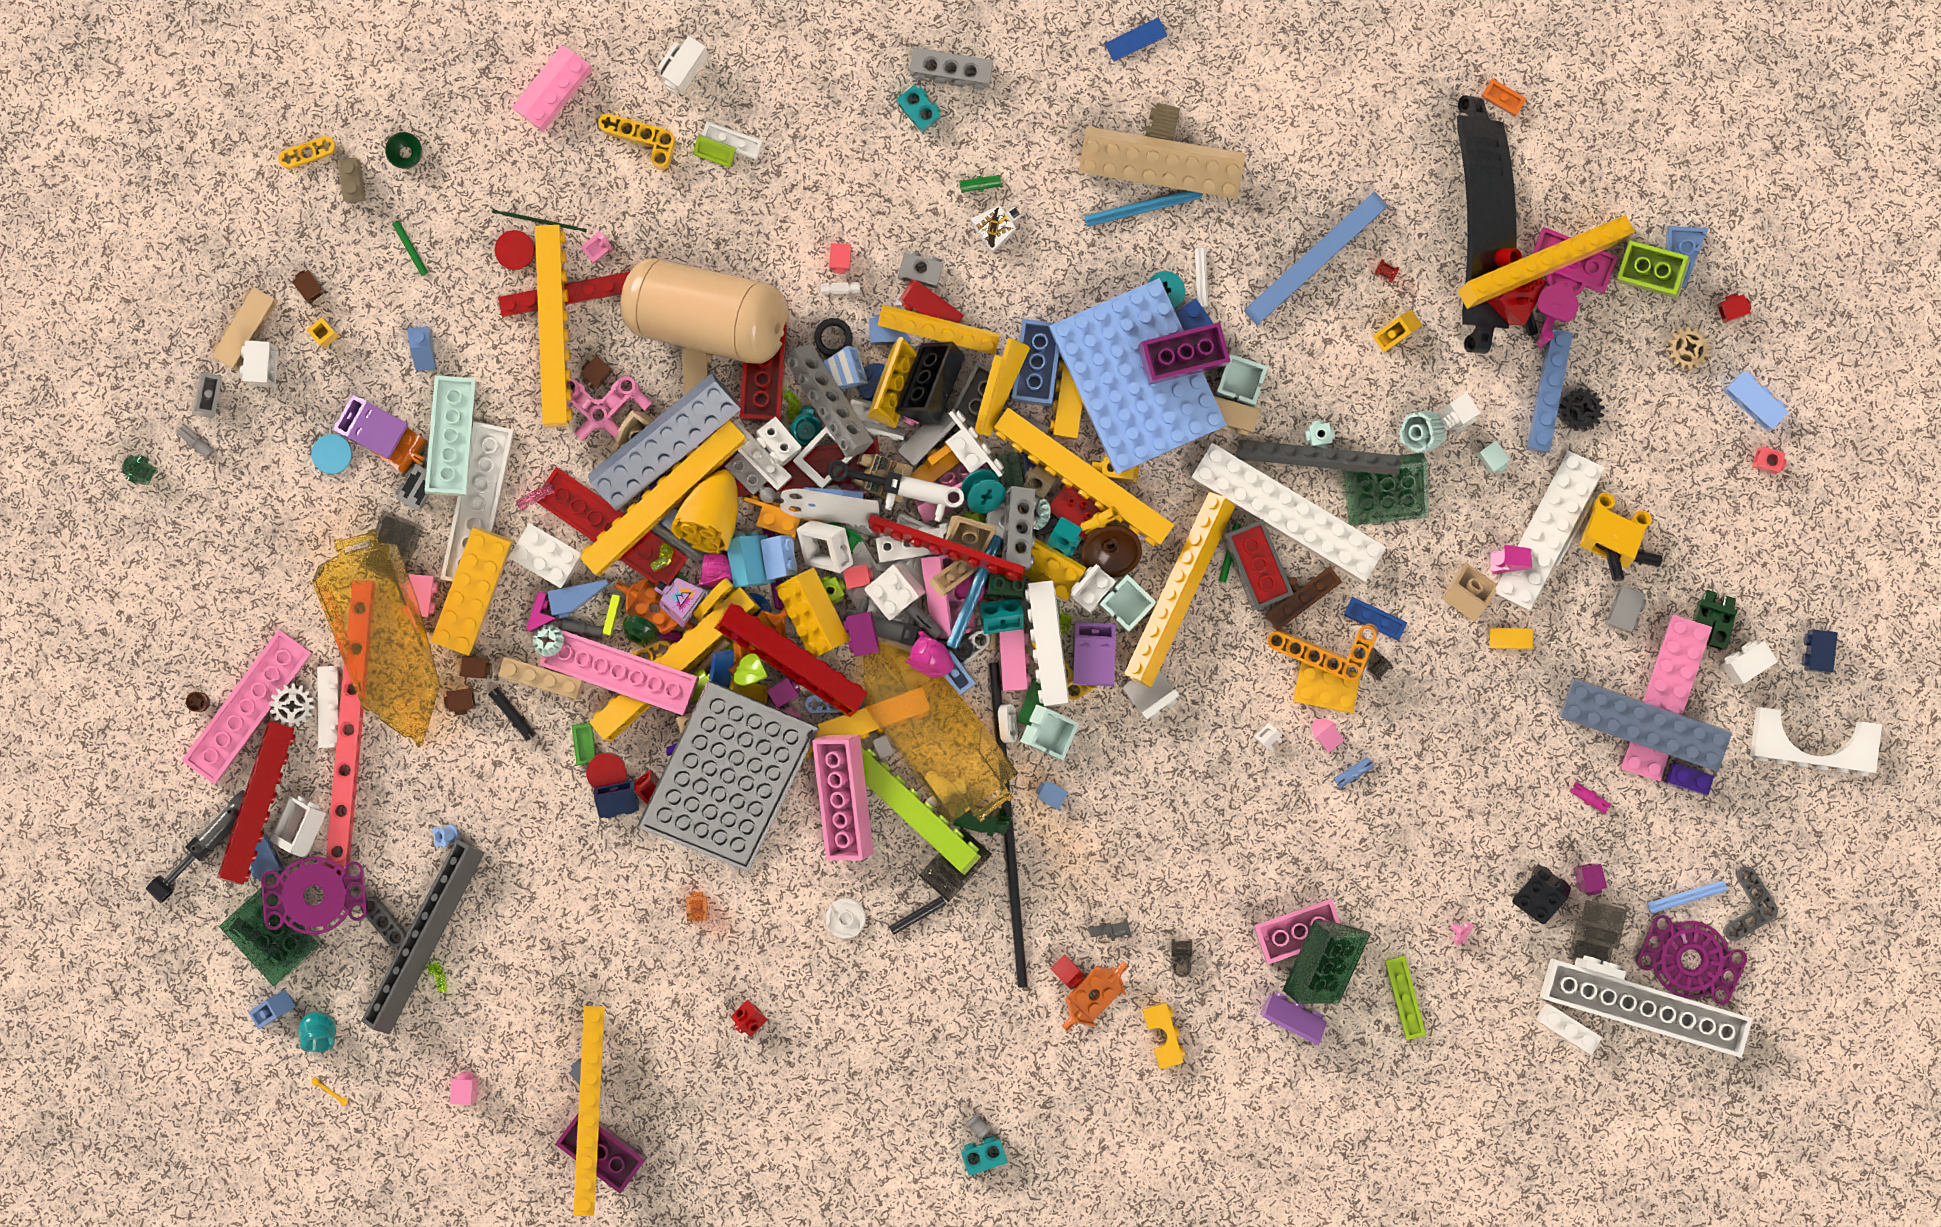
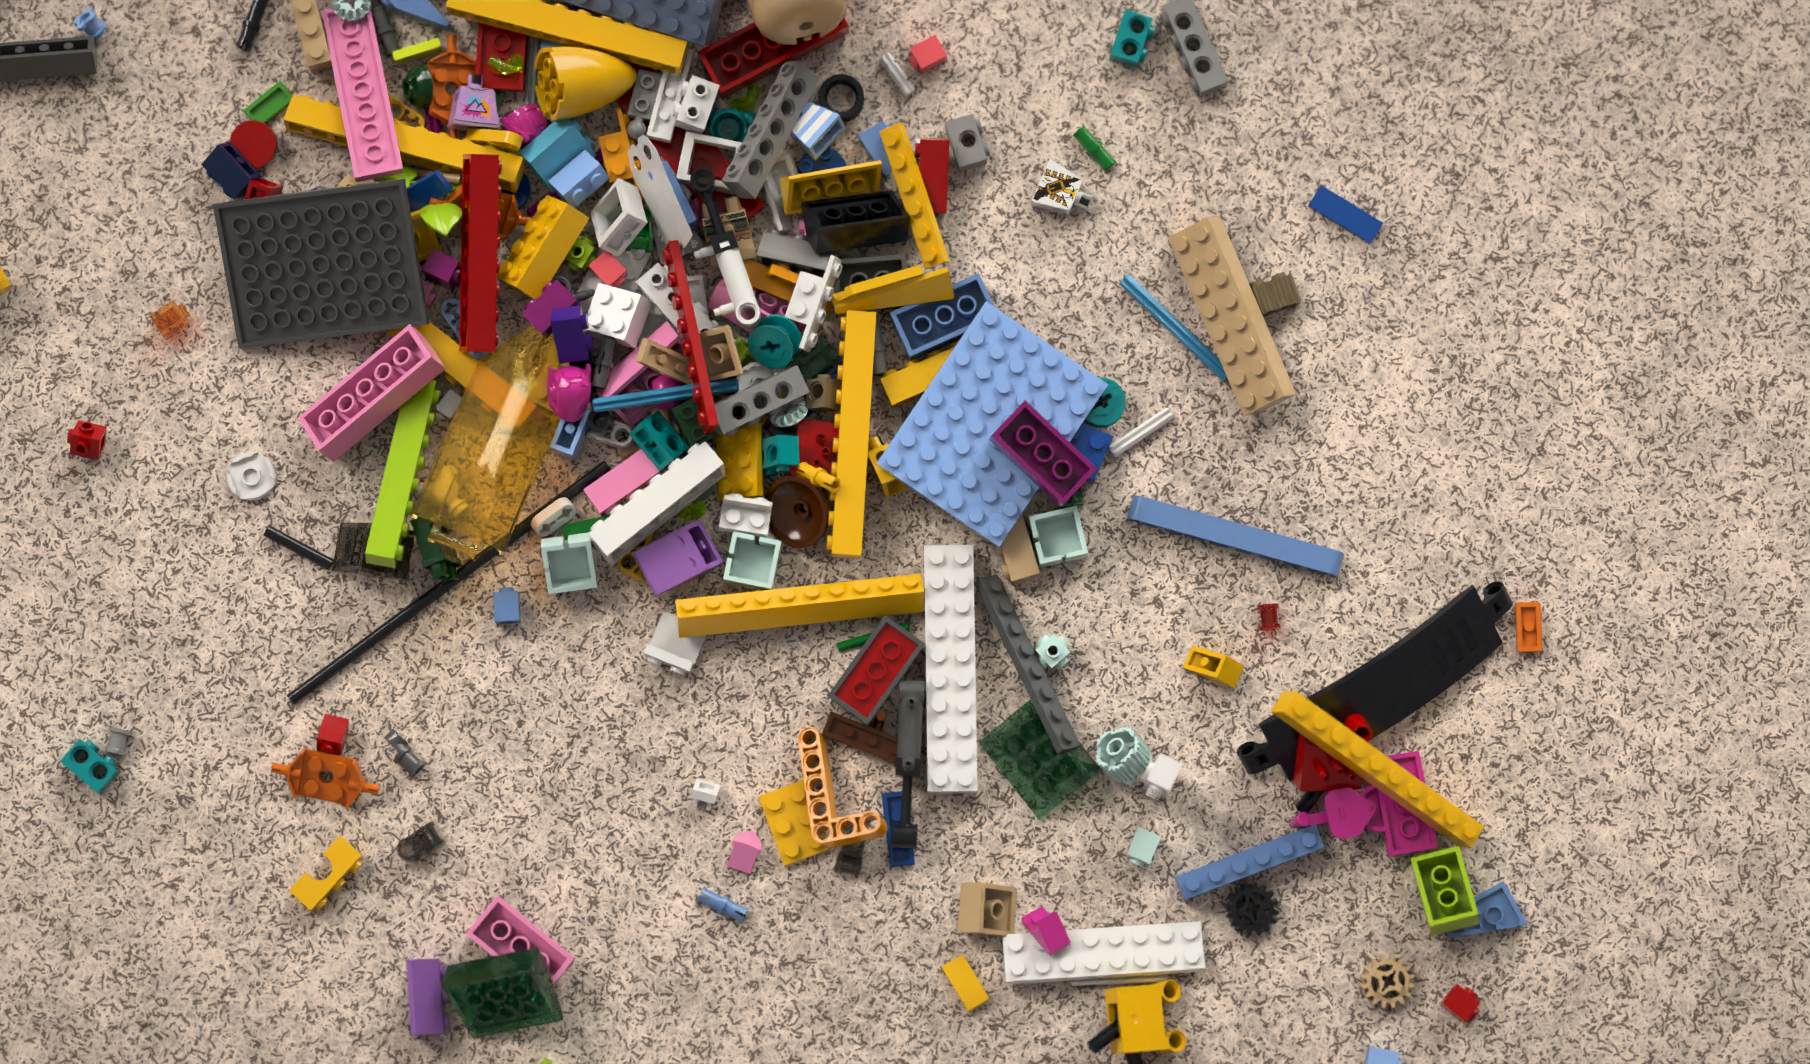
camera: 55 degrees right, 5 degrees down
none -> dark purple brick [551,305,593,364]
none -> piece [892,680,925,849]

